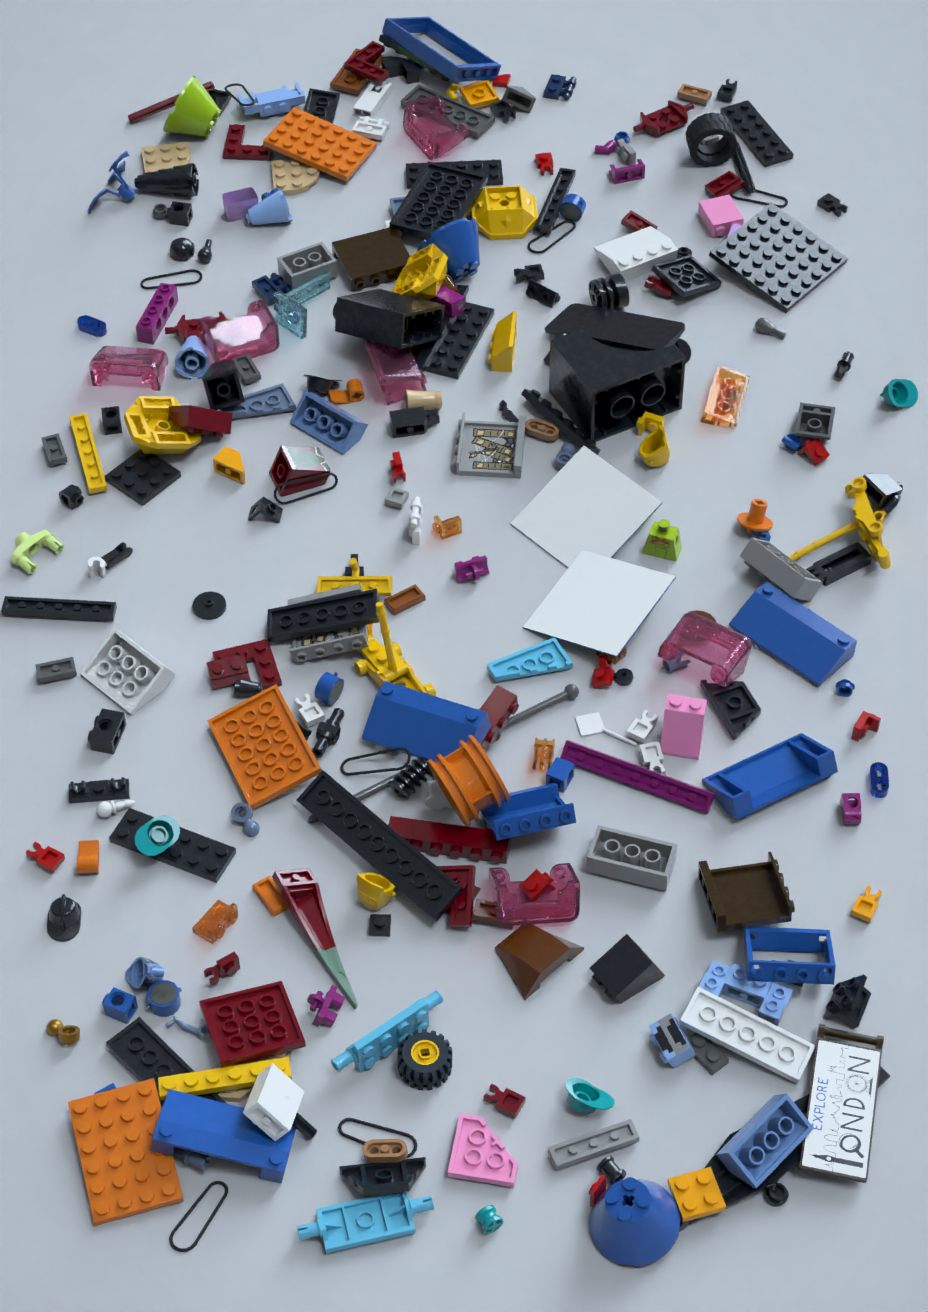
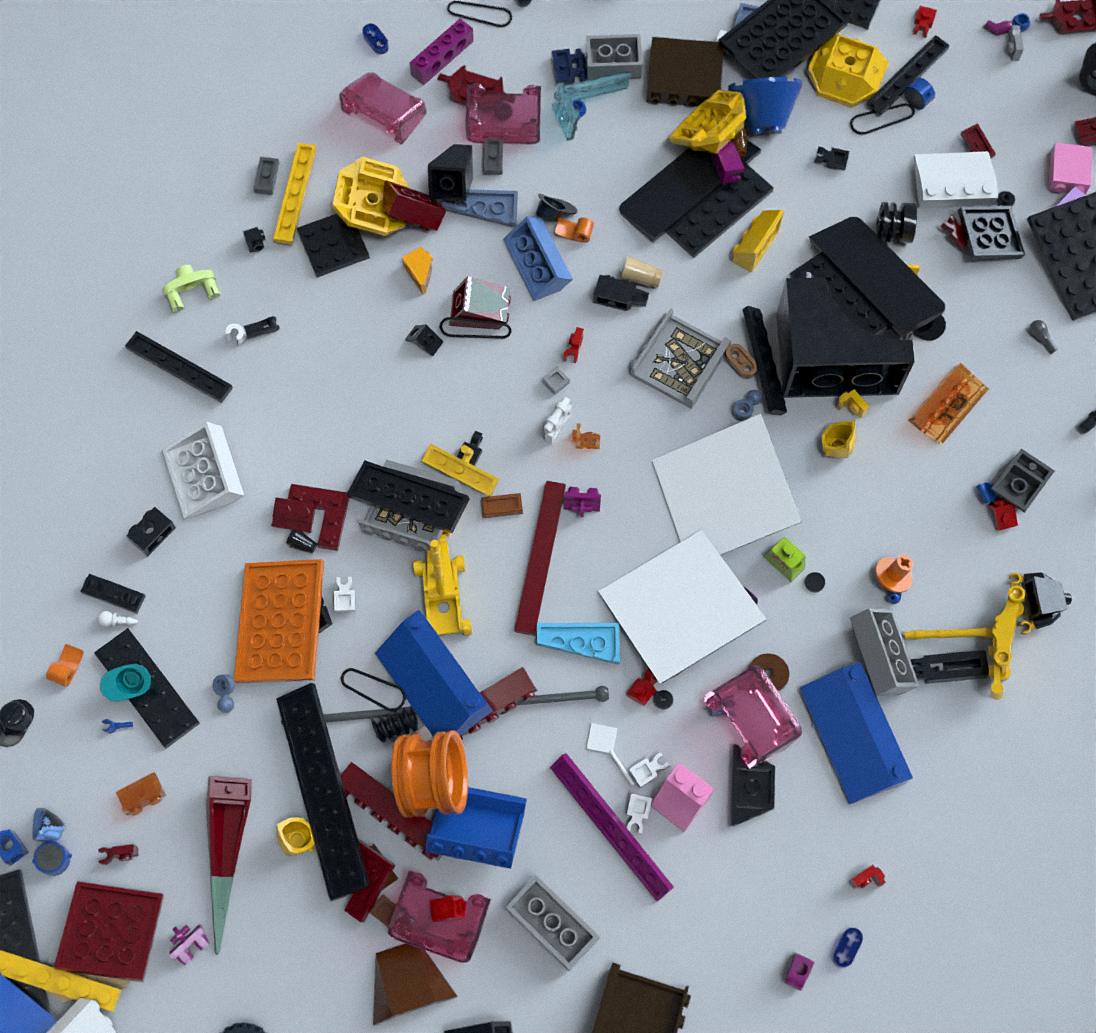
camera: 25 degrees right, 20 degrees up
red plate [26,842,65,873] -> none
dark grey plate [35,657,77,684] -> none
black brick [101,406,122,435] -> none
sand blue piece [165,1016,209,1041] -> none
light blue cone [175,336,209,379] -> none
black piece [192,591,227,620] -> none
orange tile [252,876,288,917] -> none
black pin [312,708,345,758] -> none
blue piece [314,672,344,705] -> none
medium azure plate [331,990,443,1073] -> none
black brick [333,289,445,349] -> none
clear pink windscreen [363,339,428,405] -> none
black plate [369,914,391,937] -> none
black piece [499,400,519,423] -> none
black hinge [526,279,561,308] -> none
clear orange arm [532,738,555,771] -> none
blue brick [546,757,574,793] -> none
magenta hinge [609,159,645,184] -> none
blue slope [702,733,838,820] -> none
blue plate [835,679,855,697] -> none
none -> blue hand [102,719,133,734]
none -> dark red tile [515,481,566,636]
none -> black piece [805,572,825,593]

